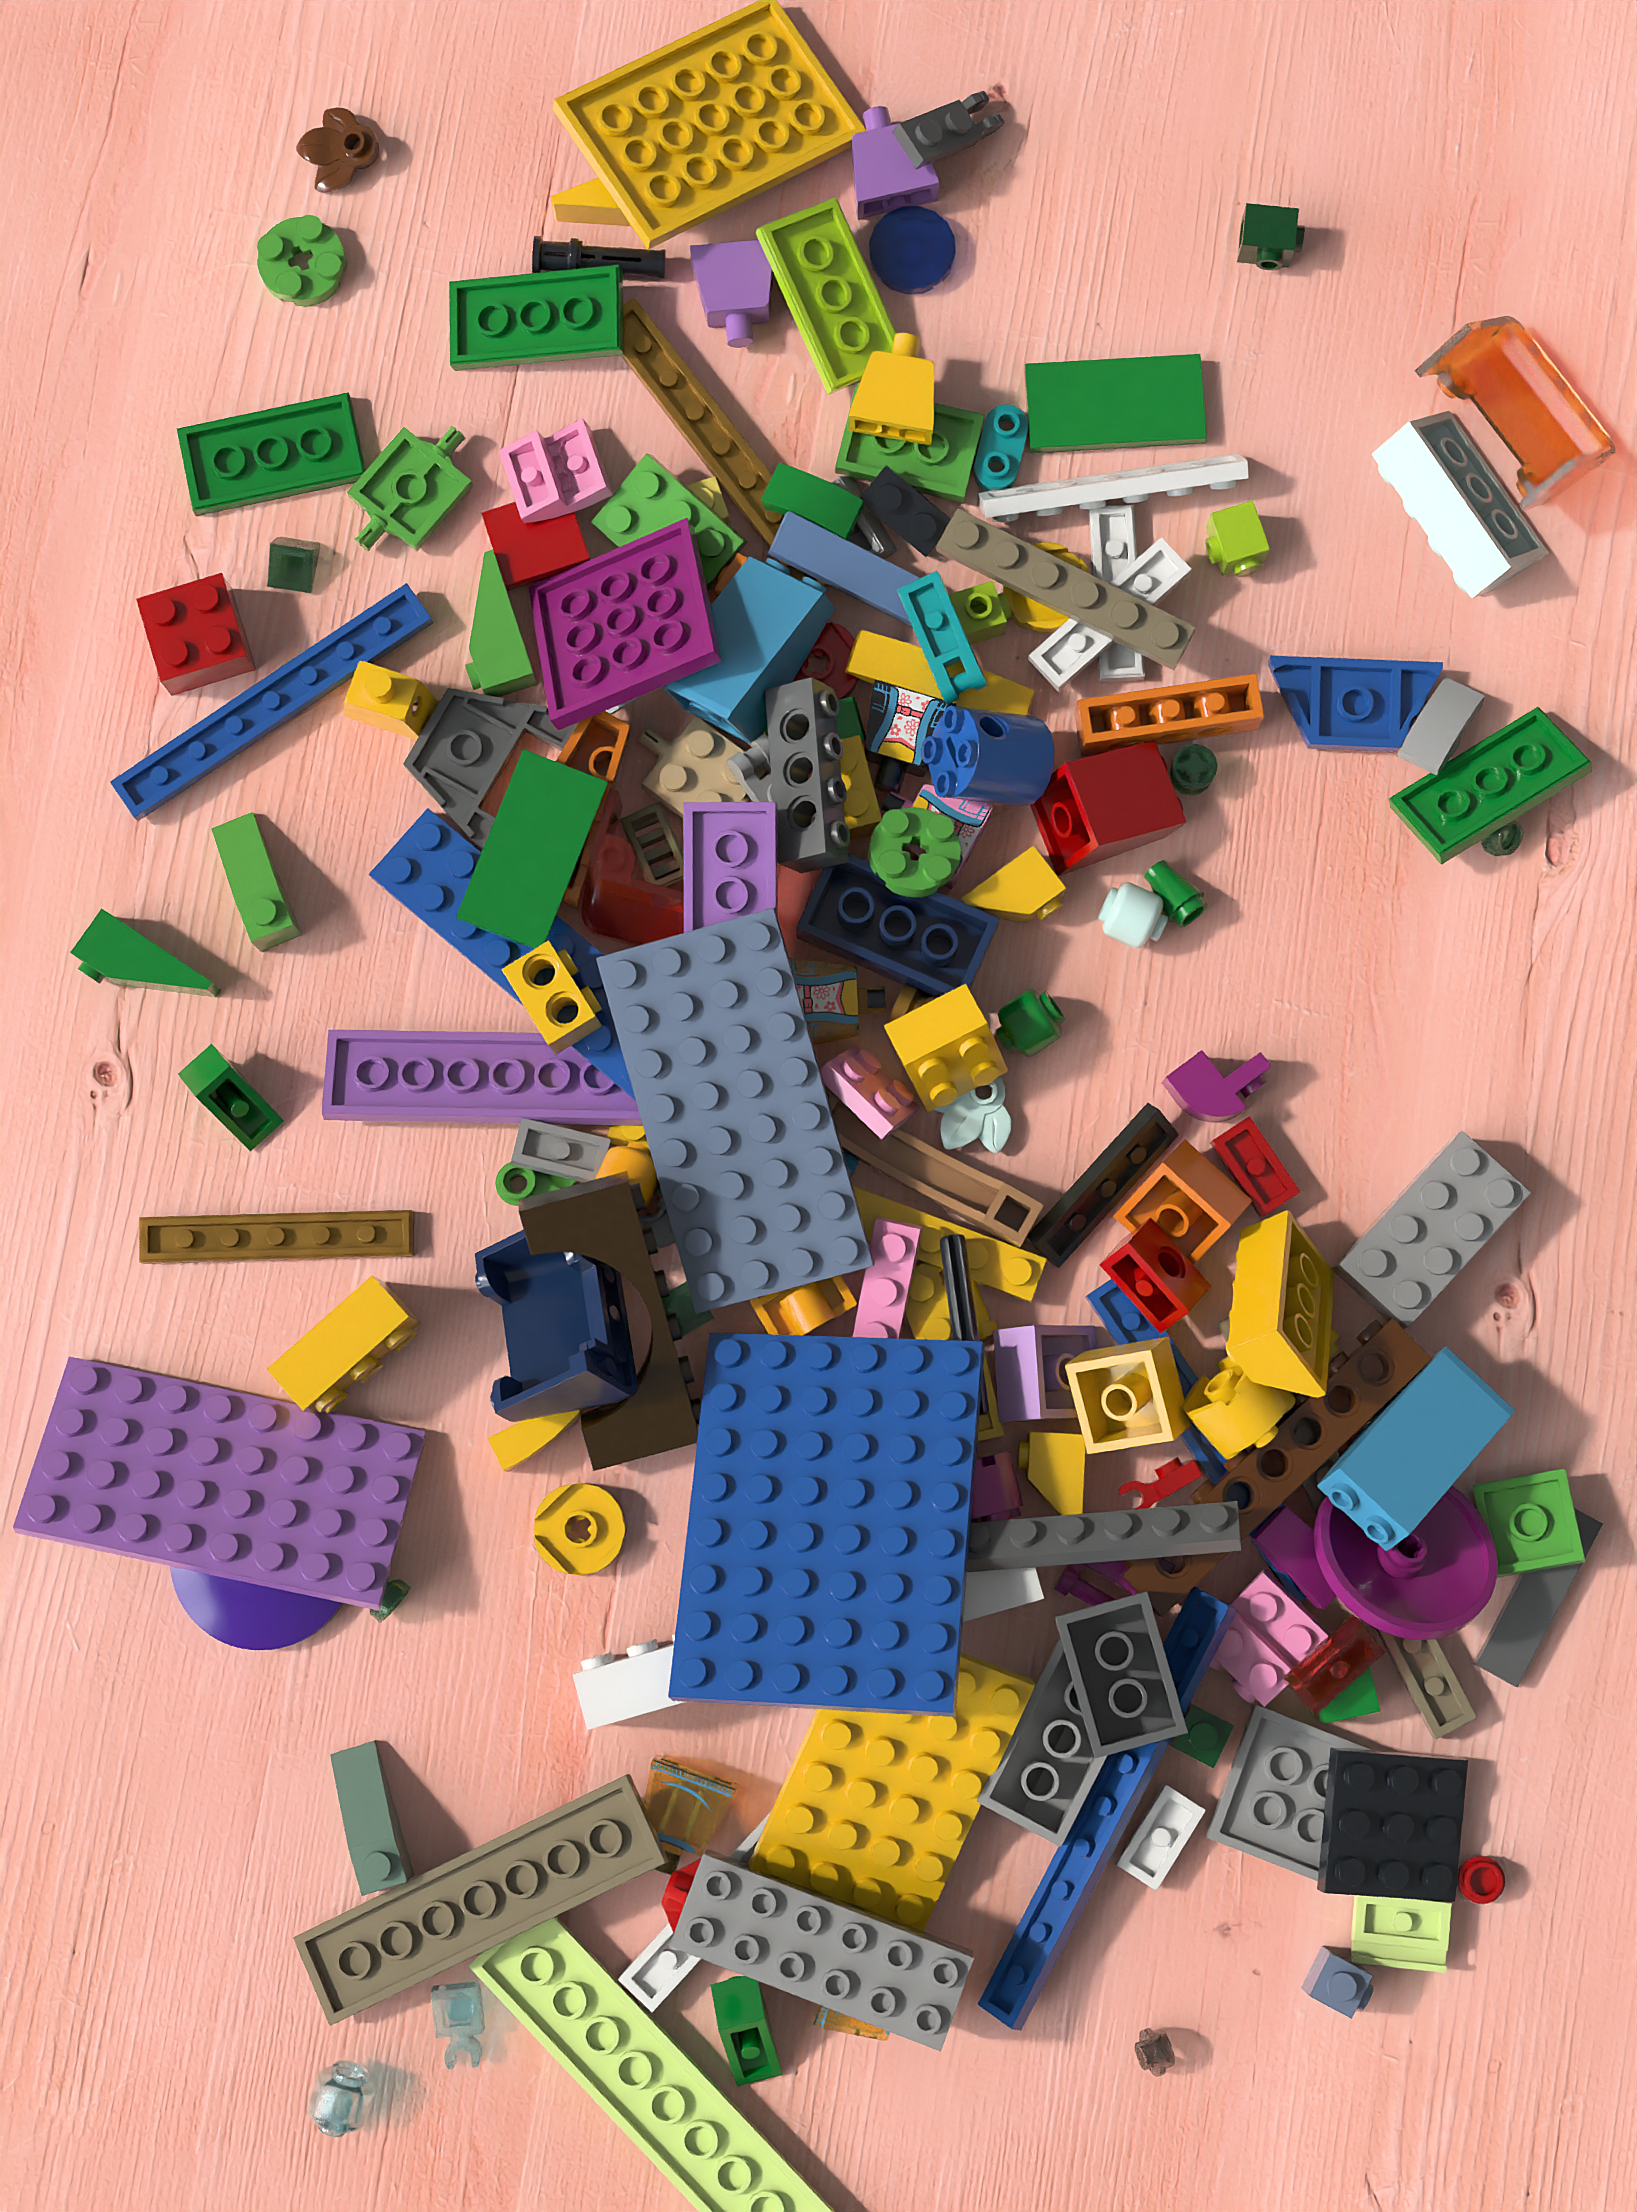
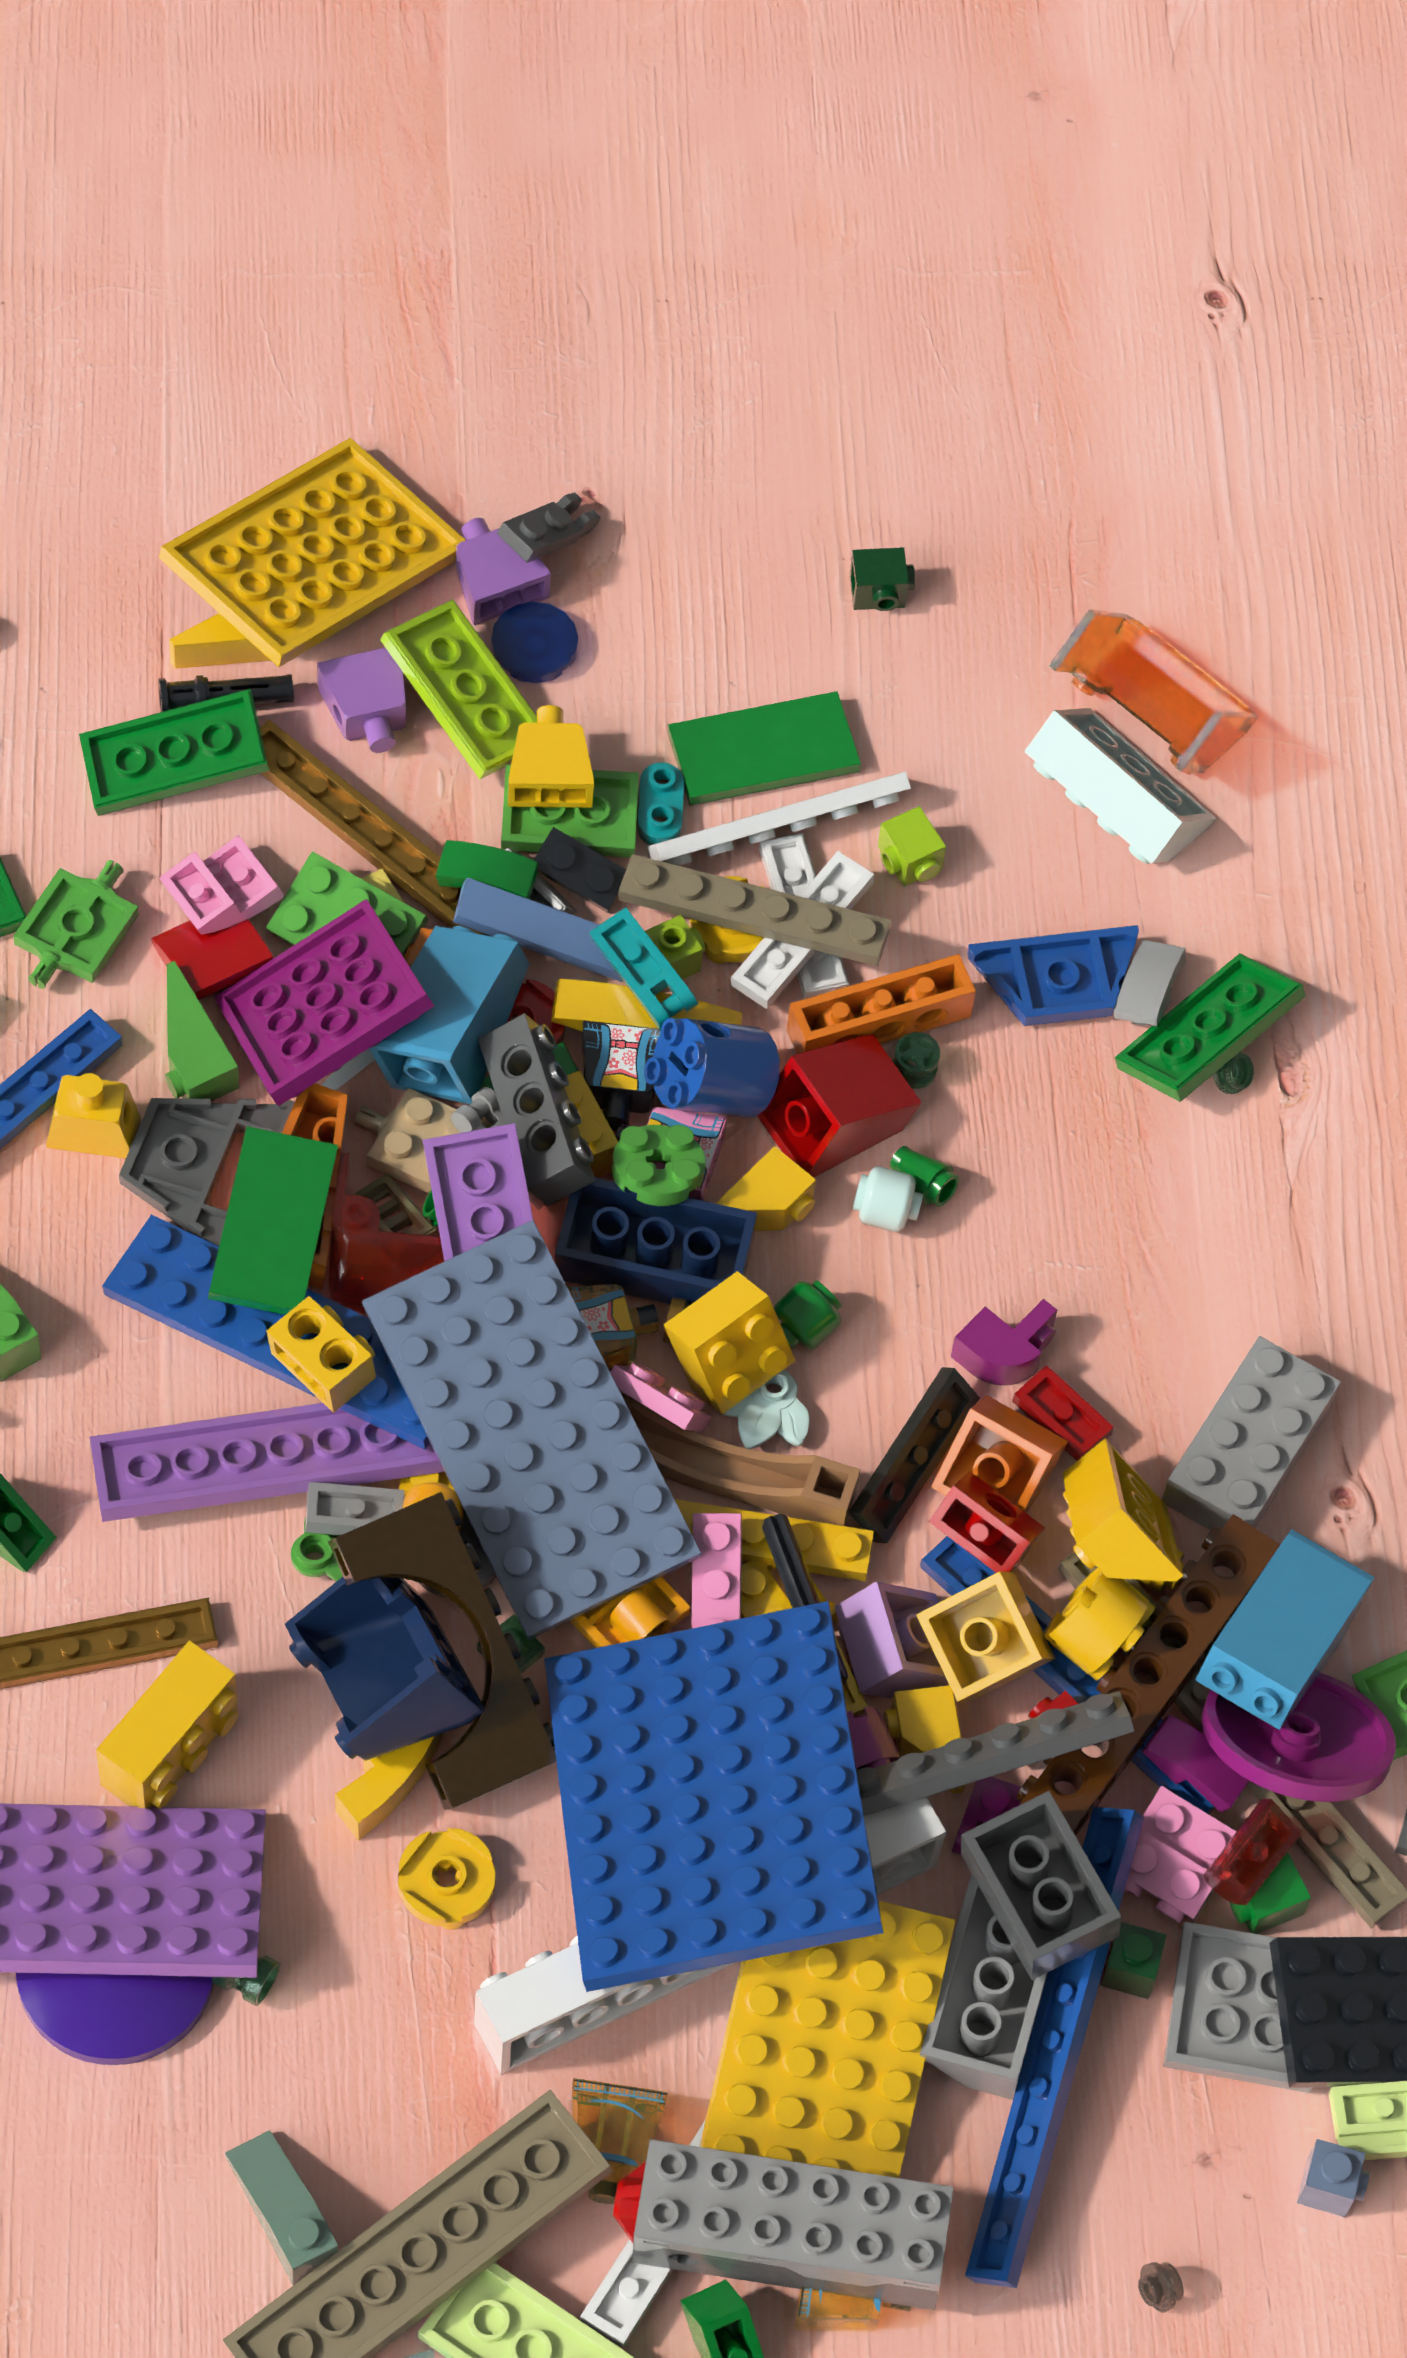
camera: 20 degrees left, 20 degrees down
white plate [1115,1783,1206,1891] -> none

